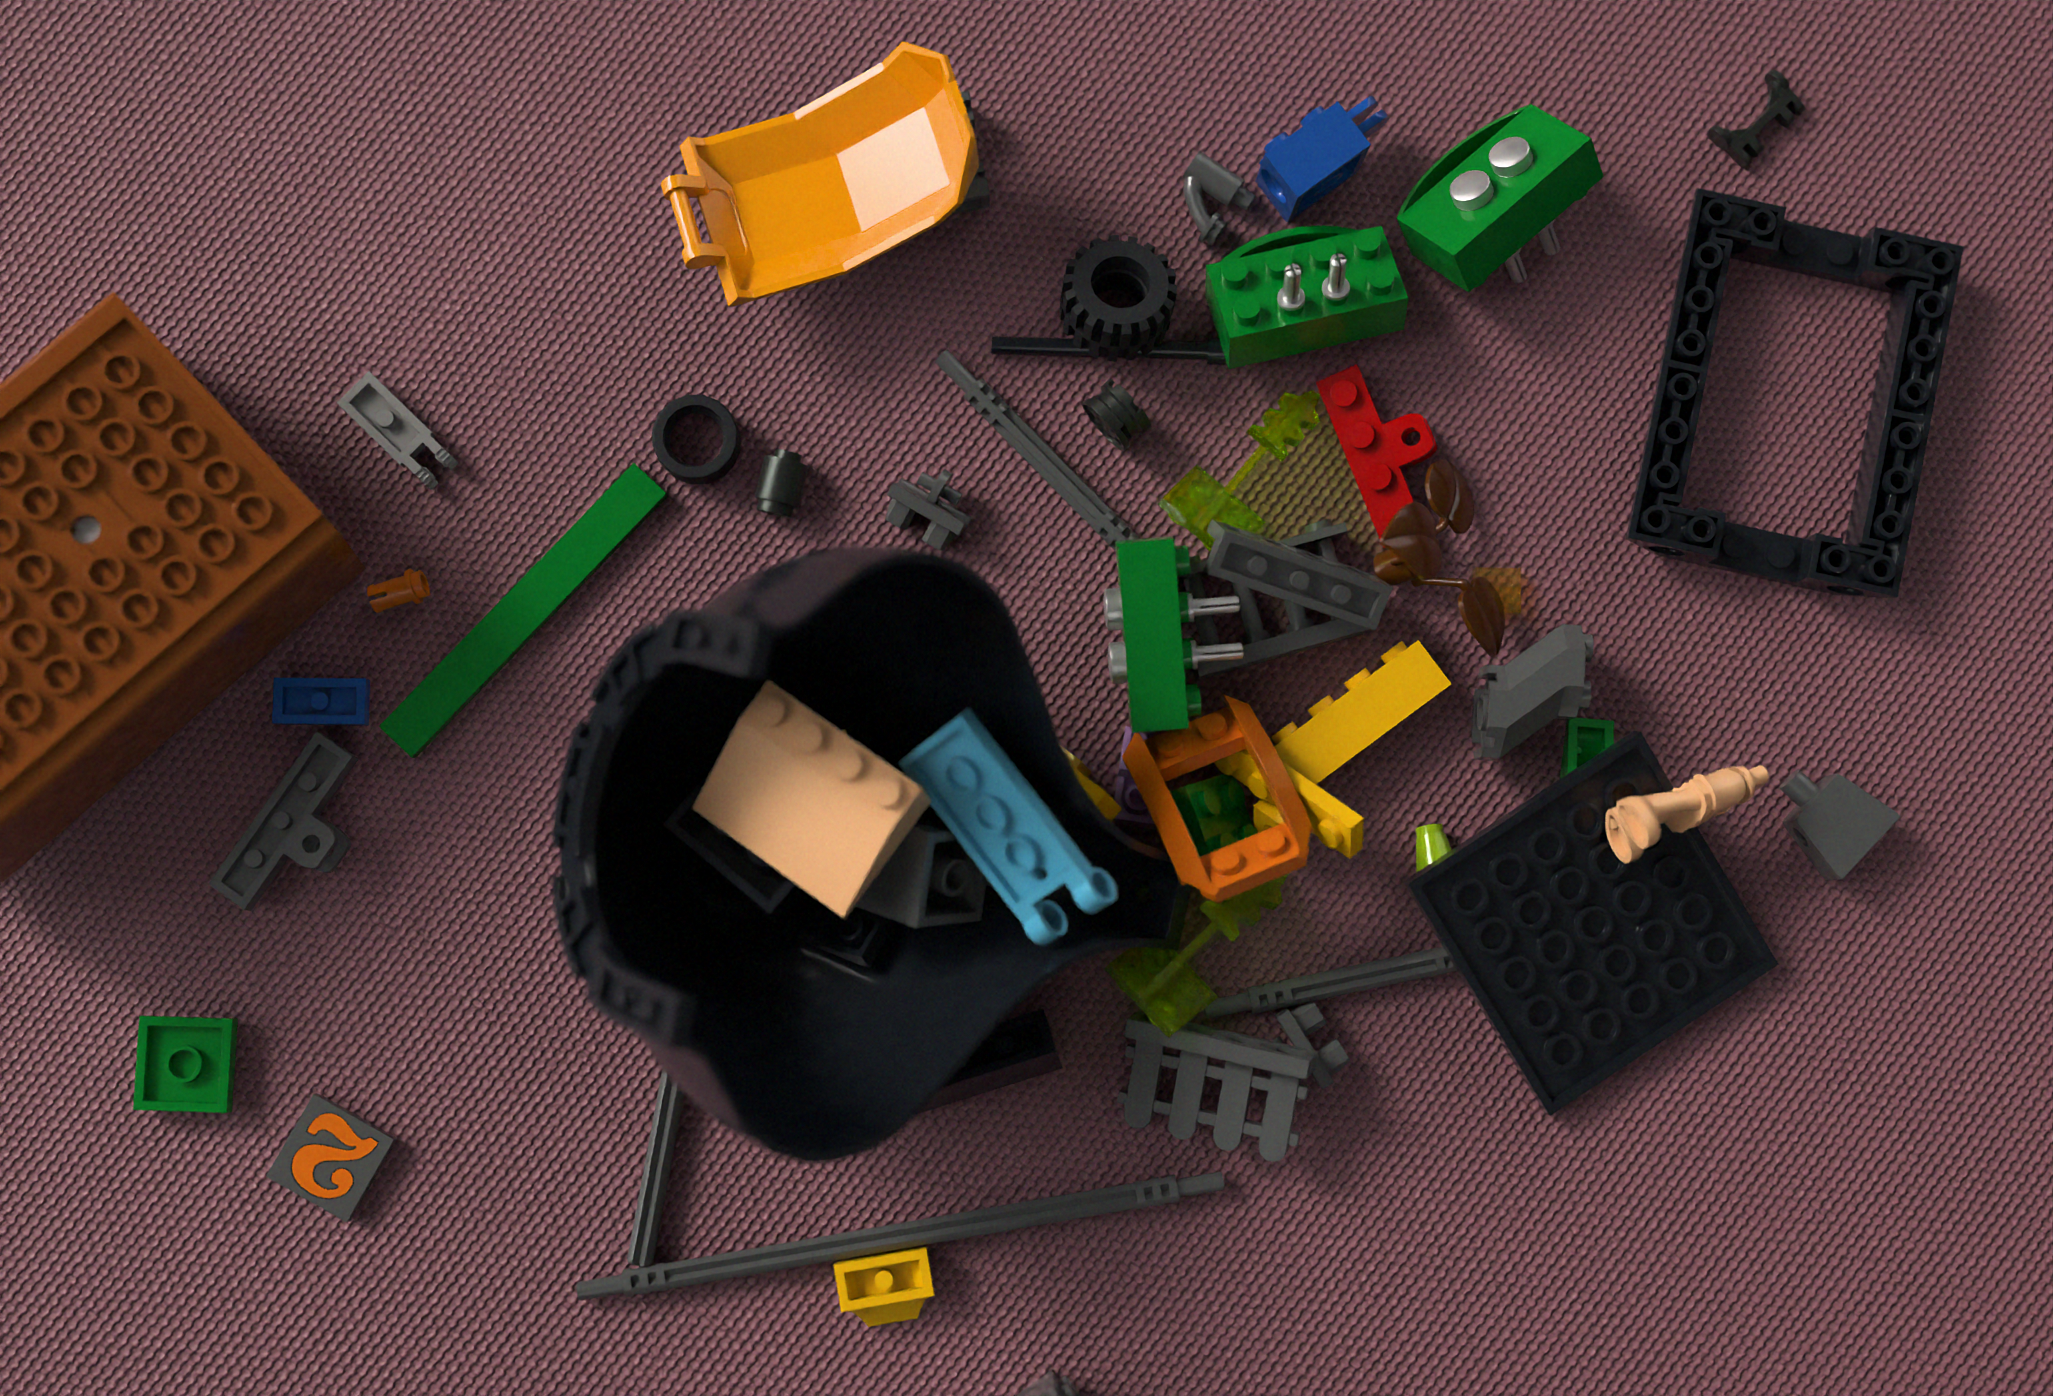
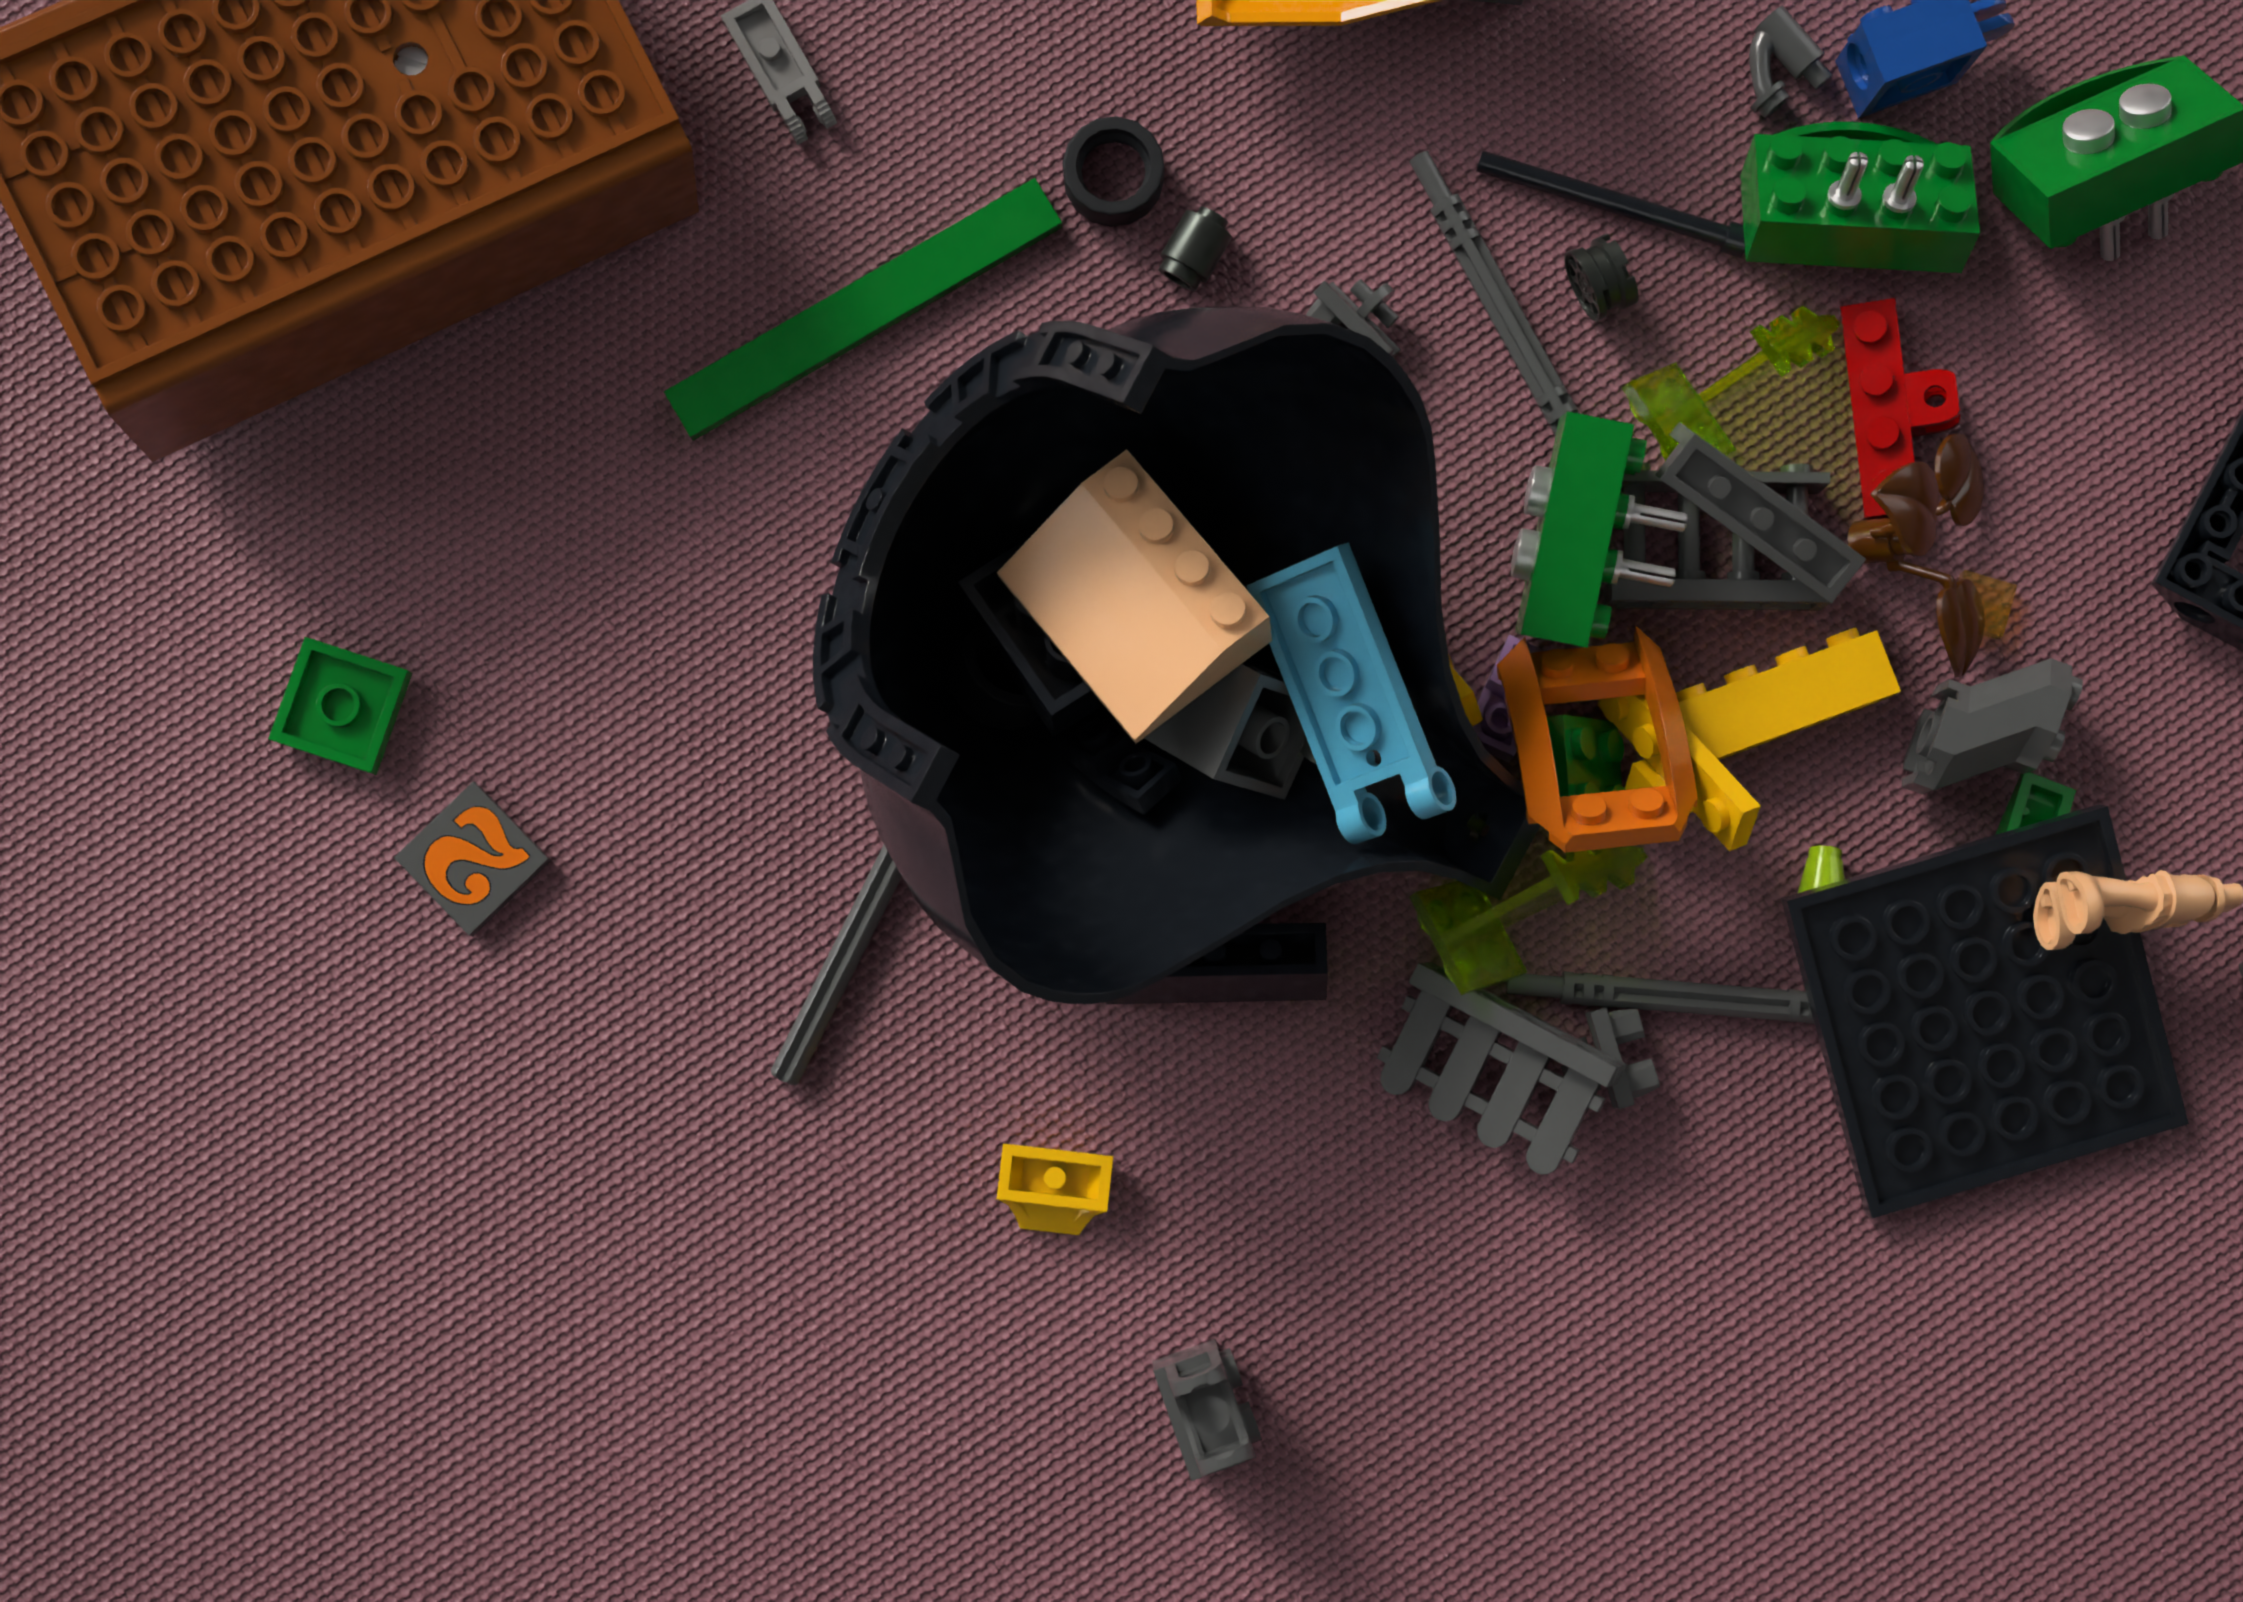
camera: 25 degrees right, 0 degrees up
dark grey plate [208,731,358,911] -> none
blue plate [272,677,370,726] -> none
orange pin [367,568,430,613] -> none
dark grey axle [577,1171,1225,1301] -> none
black tyre [1059,235,1177,362] -> none

